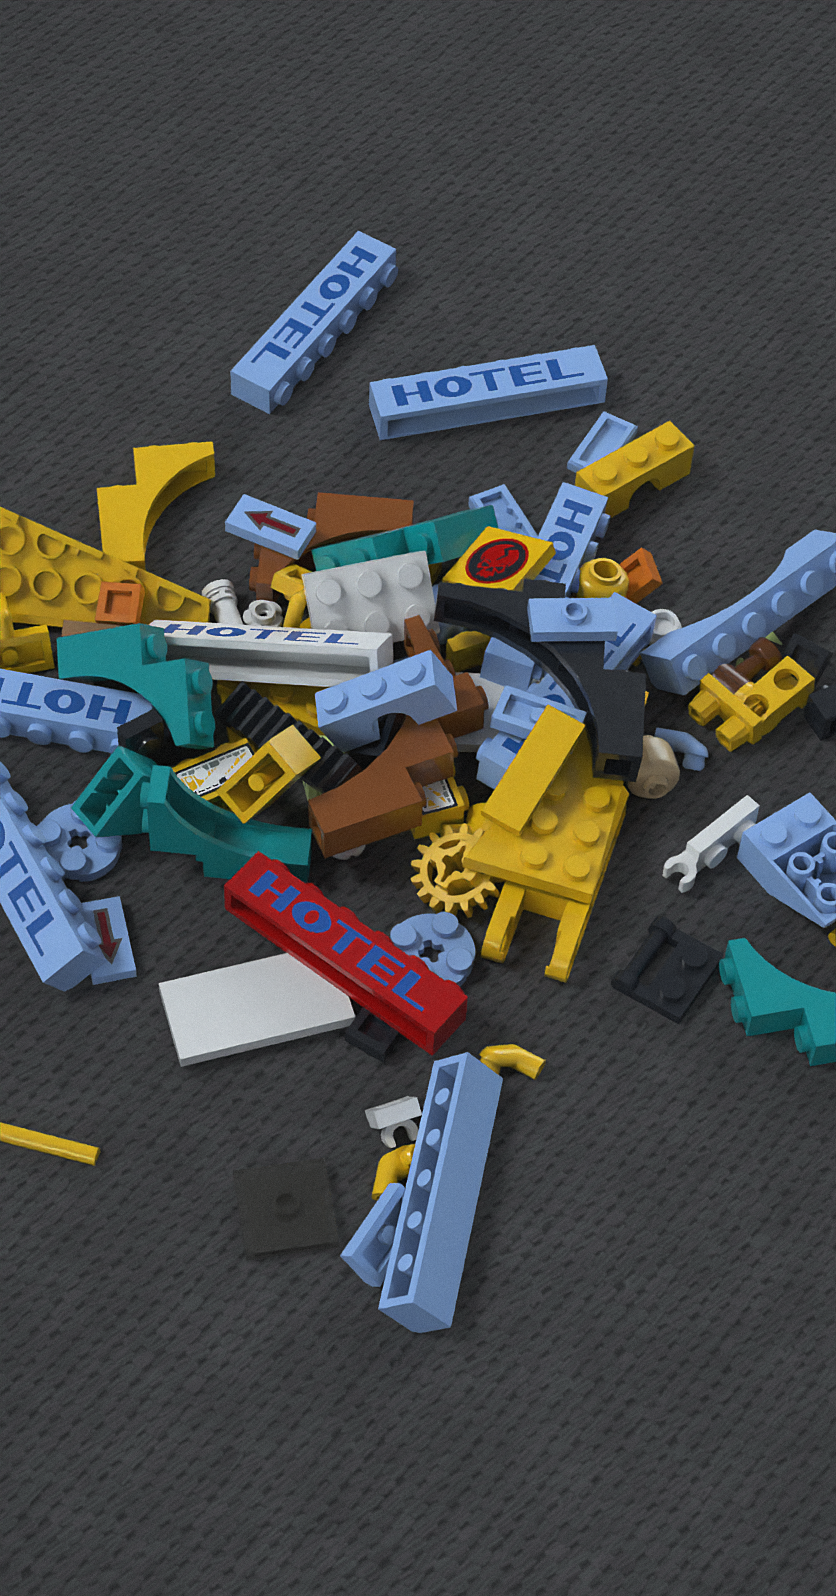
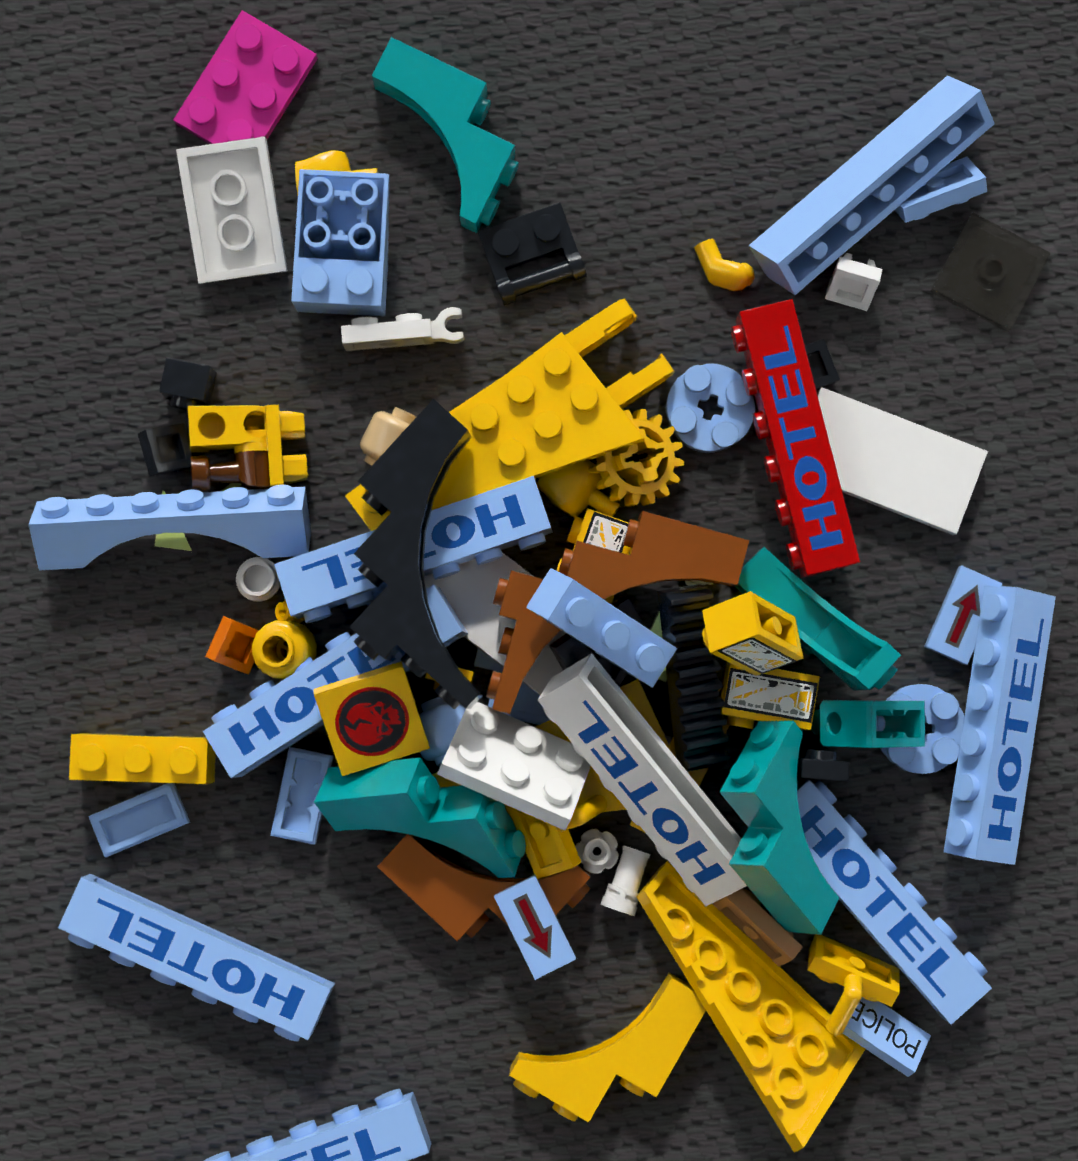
camera: 140 degrees left, 30 degrees up
orange plate [95,582,145,626] -> none
yellow arm [371,1144,415,1201] -> none
yellow tile [481,704,586,836] -> none
light blue plate [490,685,587,754] -> none
light blue plate [527,598,618,642] -> none
light blue arm [655,727,708,771] -> none

